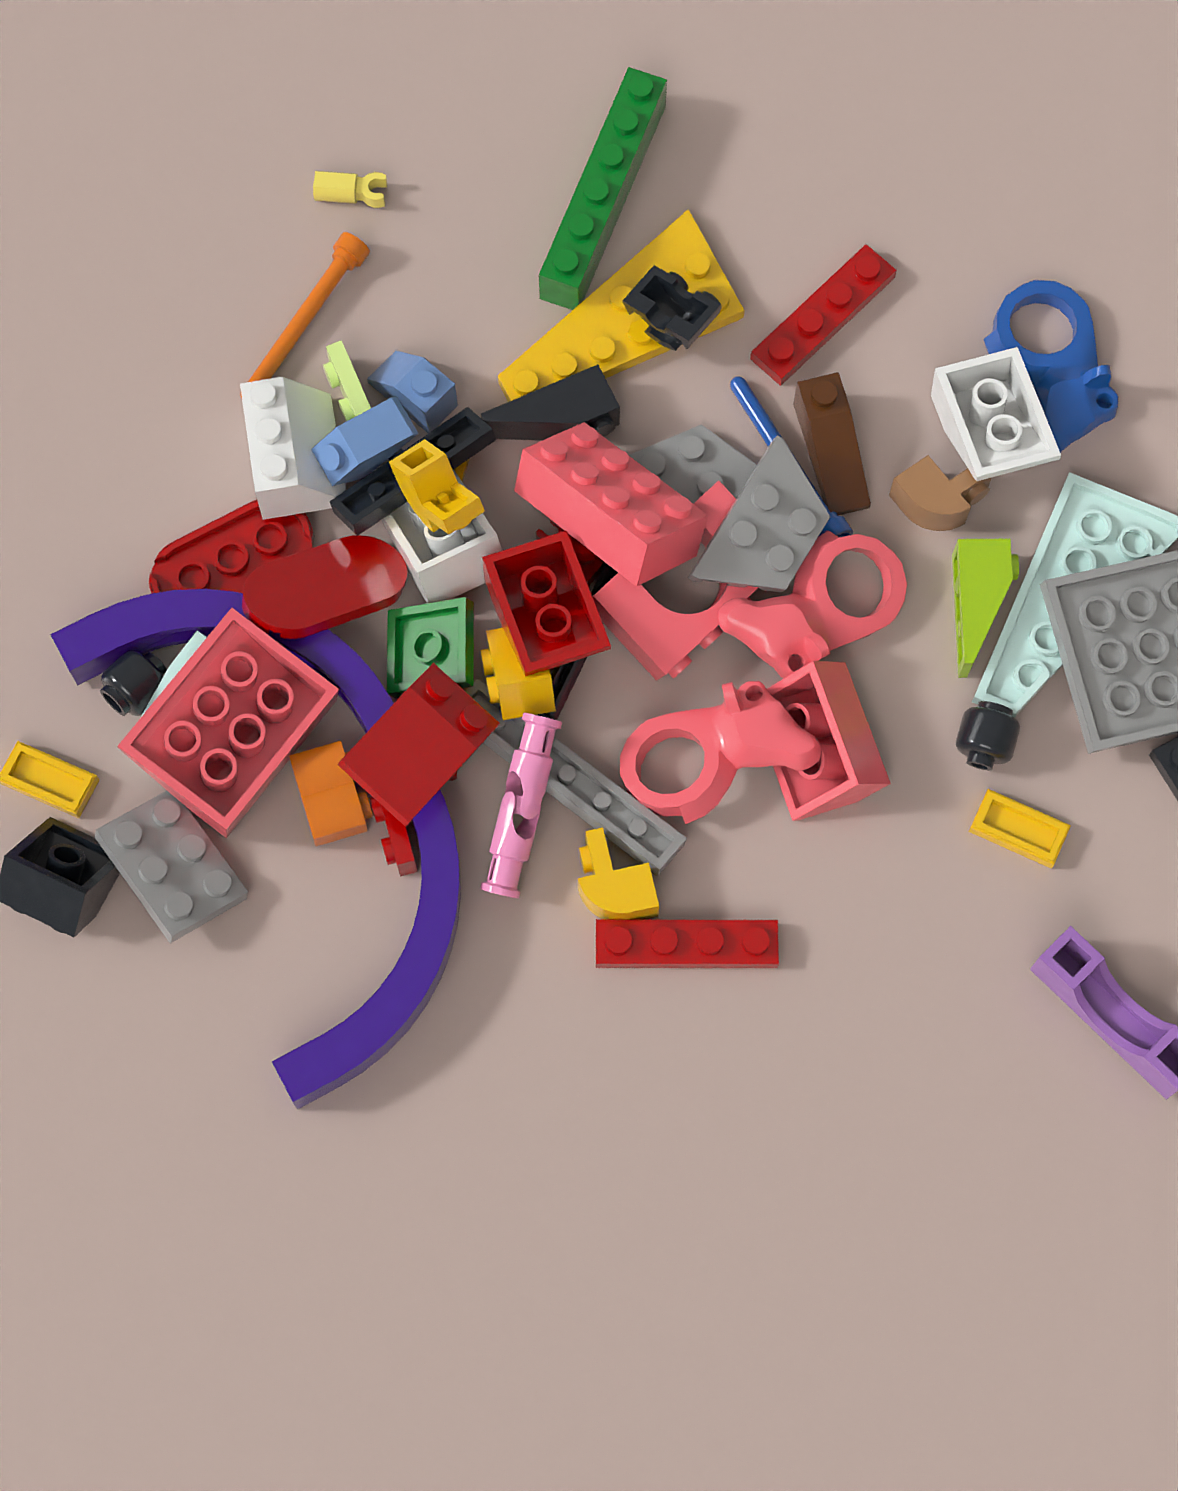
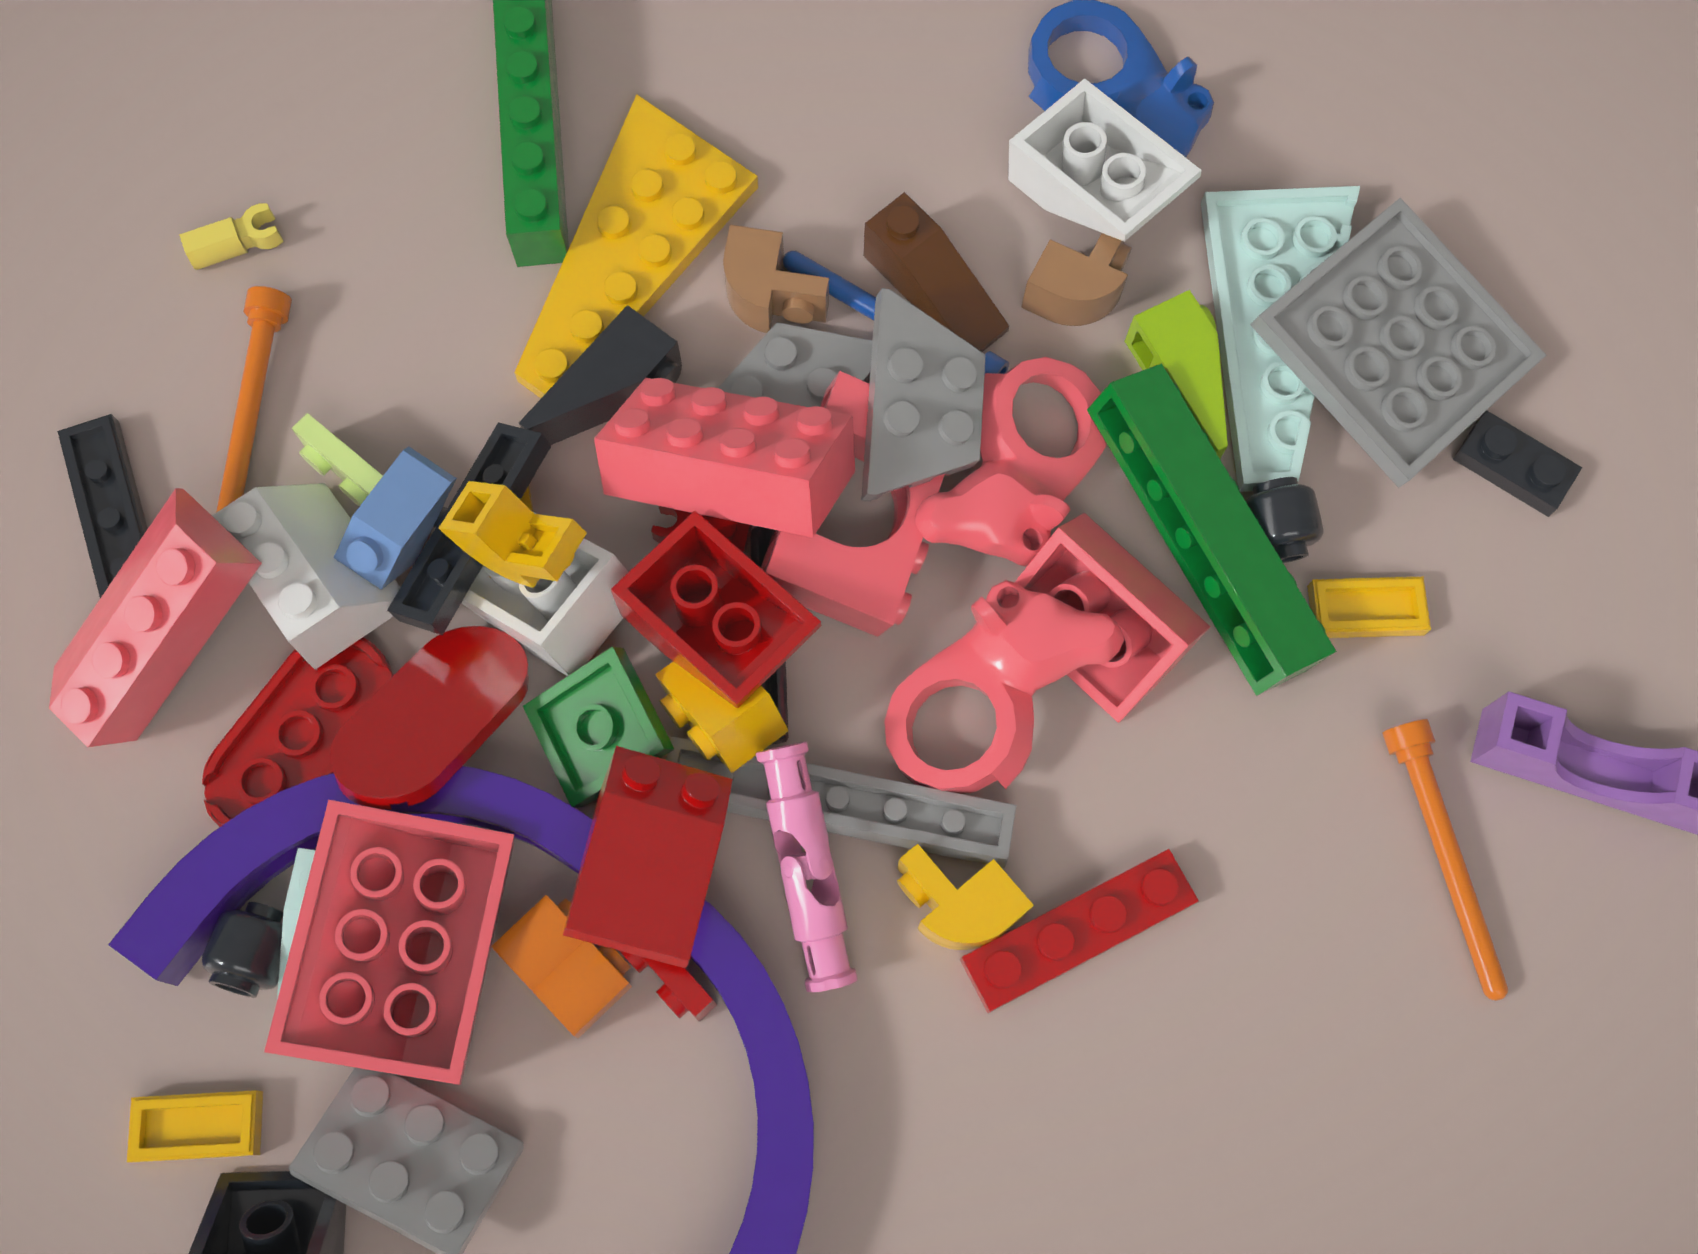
camera: 30 degrees left, 0 degrees up
medium blue slope [367,350,458,433] -> none
black cylinder [622,265,722,351] -> none
red plate [750,244,897,386] -> none
none -> coral slope [49,488,262,747]
none -> black tile [57,414,148,598]
none -> medium nougat brick [723,224,829,333]
none -> green brick [1087,363,1337,696]
none -> orange piece [1382,719,1508,1001]

